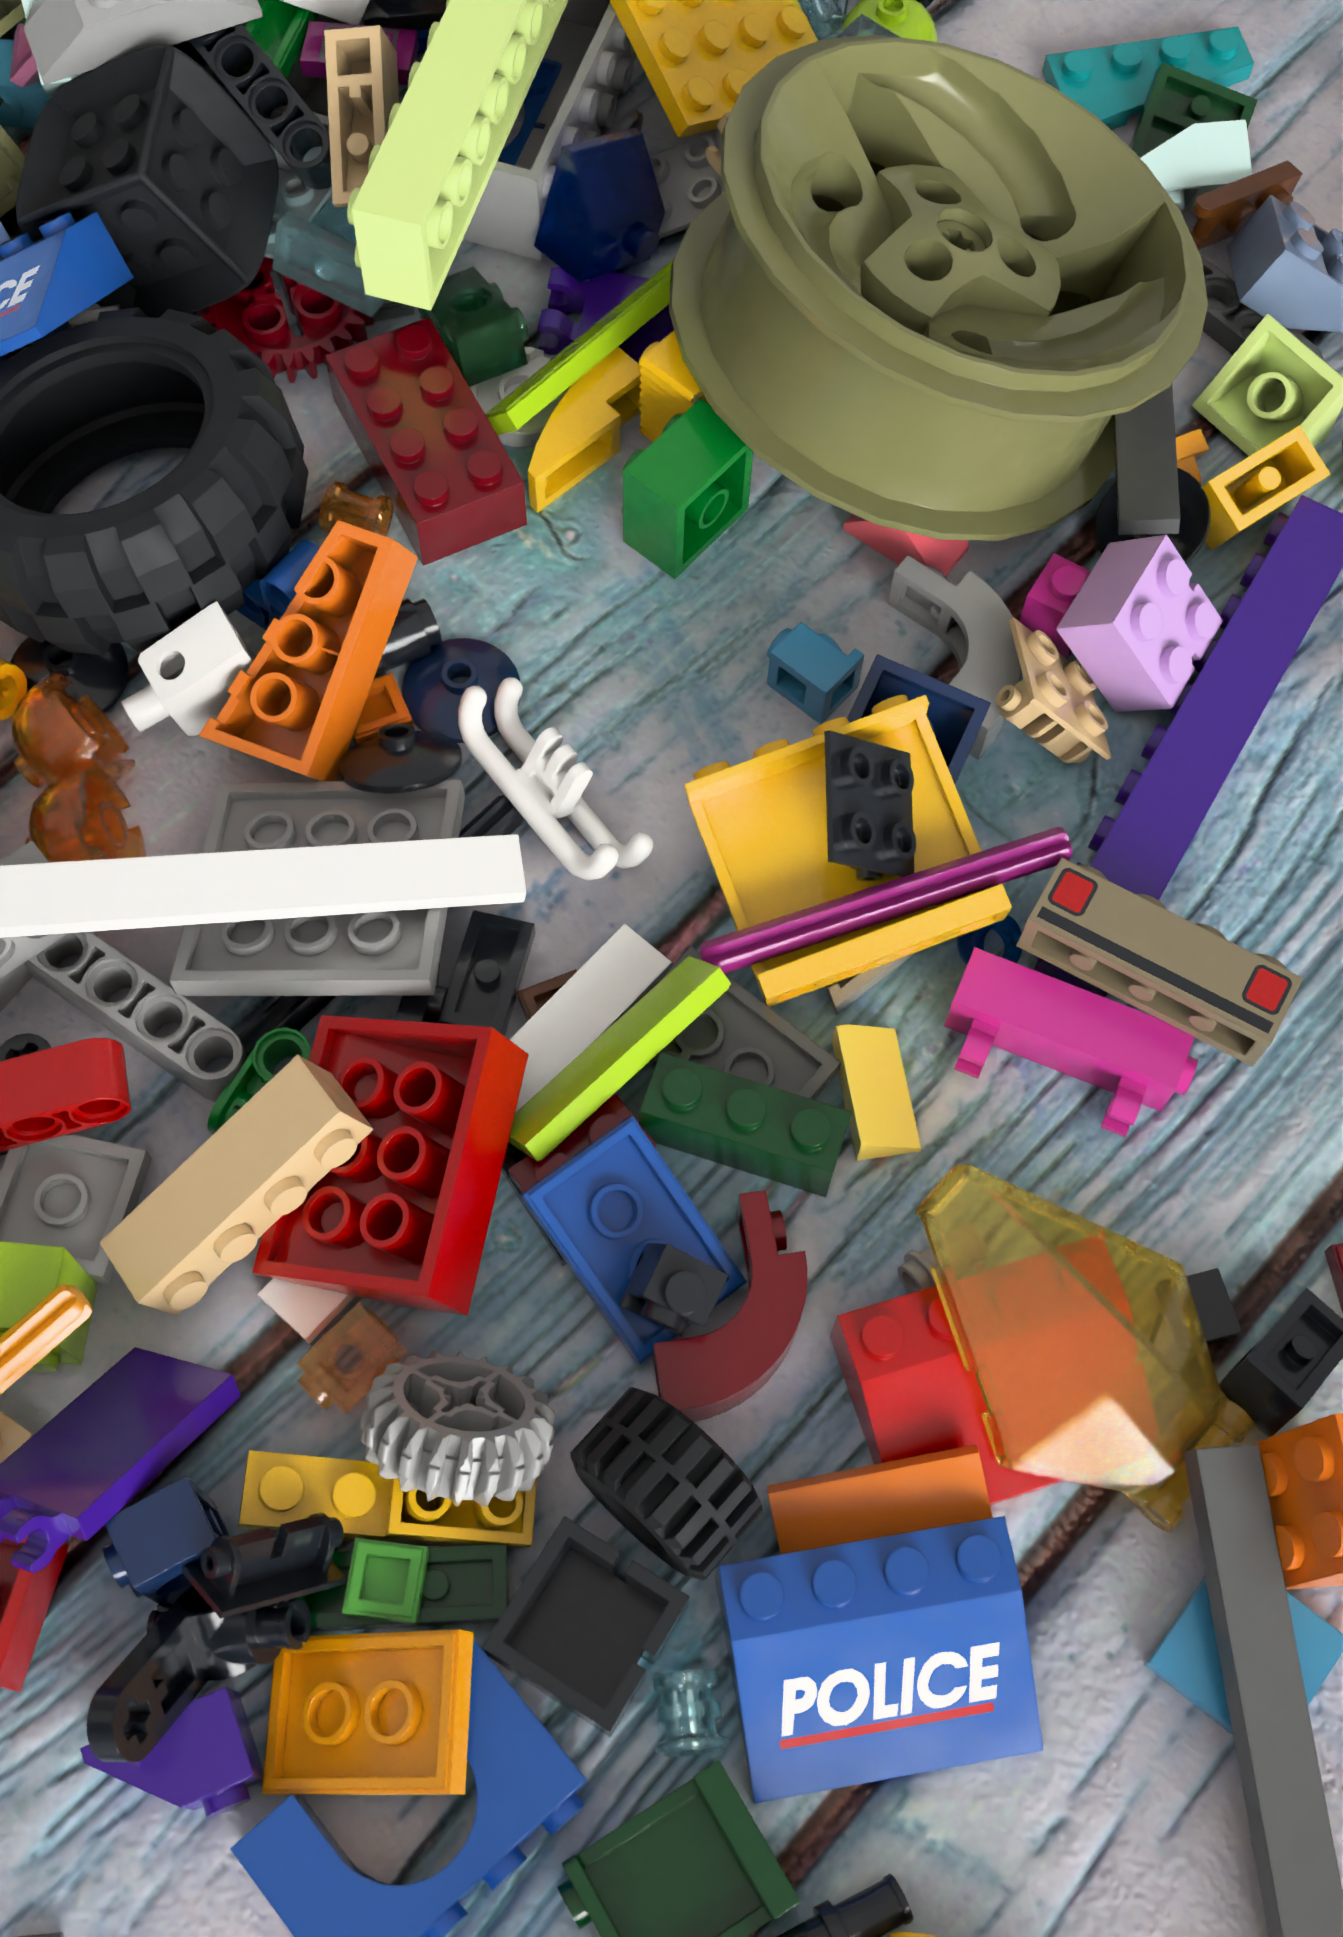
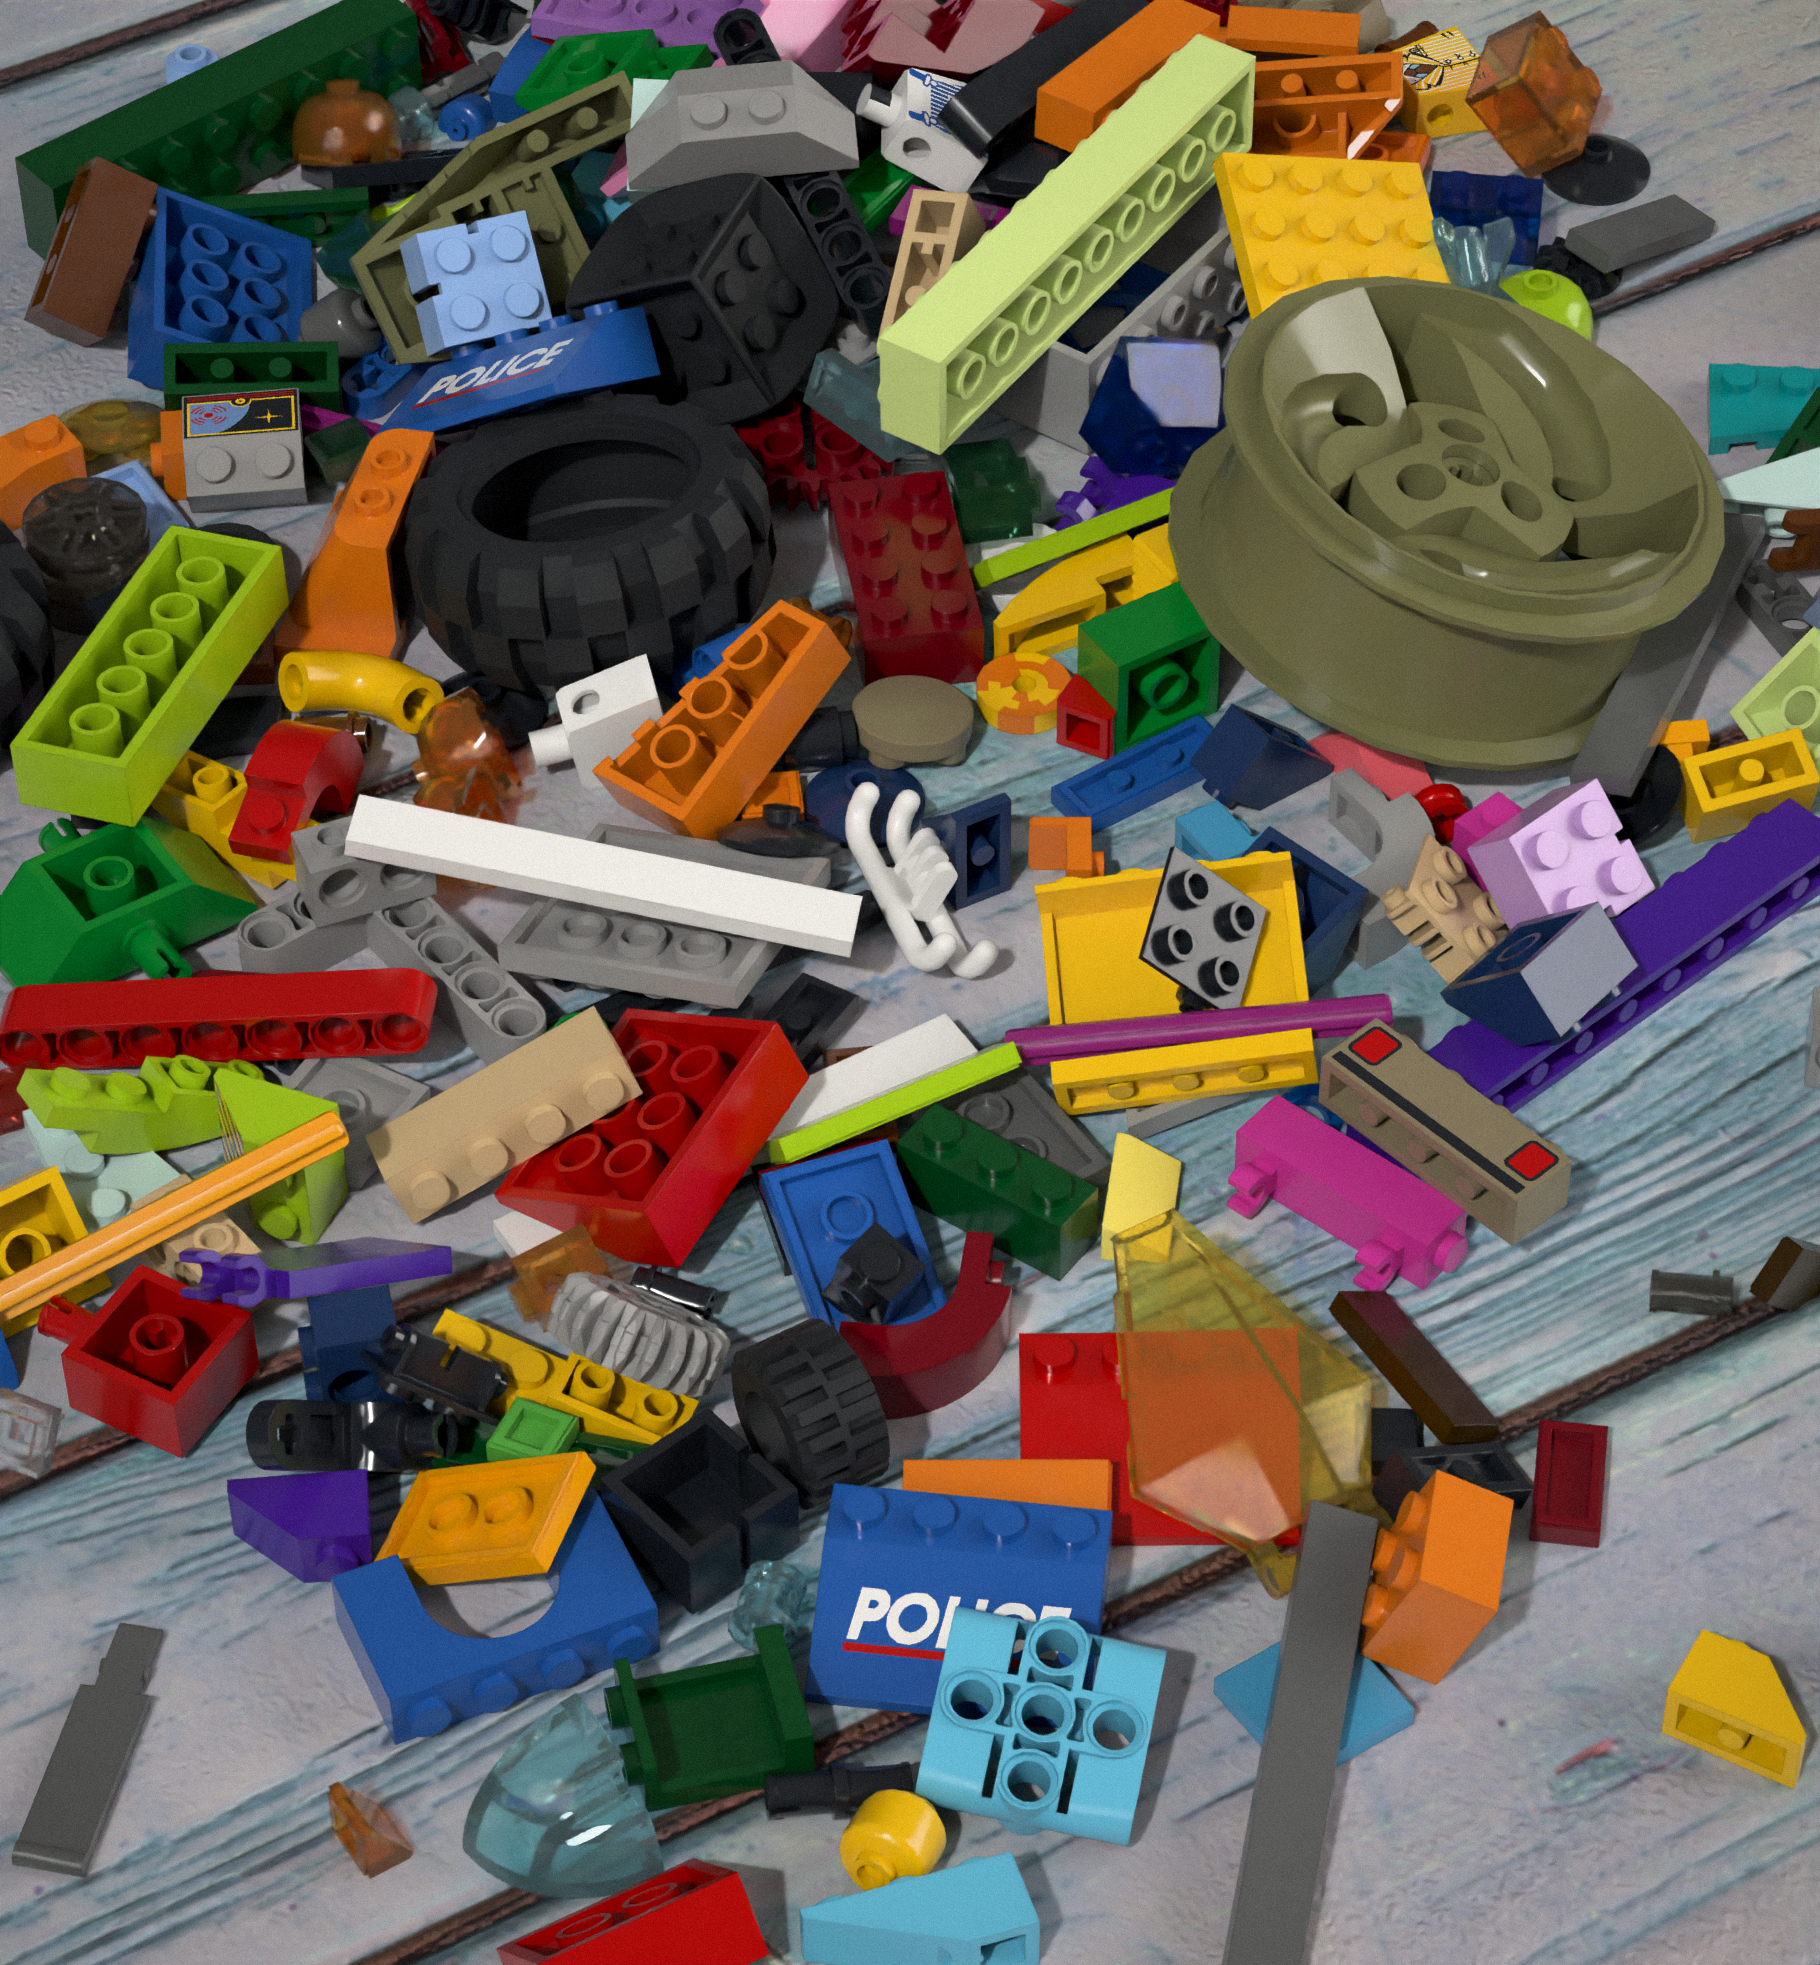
camera: 20 degrees right, 20 degrees down
none -> black pin [630,1264,717,1321]
none -> dark tan tile [852,675,974,770]
none -> medium azure connector [915,1606,1167,1847]
none -> dark blue slope [920,792,1011,911]
none -> piece [976,652,1071,735]
none -> orange bracket [1028,817,1104,879]
none -> blue tile [1051,714,1214,835]
none -> red slope [1056,674,1116,760]
none -> dark blue slope [1189,704,1335,811]
none -> dark brown tile [1328,1291,1501,1444]
none -> red bush [1414,783,1469,845]
none -> dark blue slope [1440,901,1638,1047]

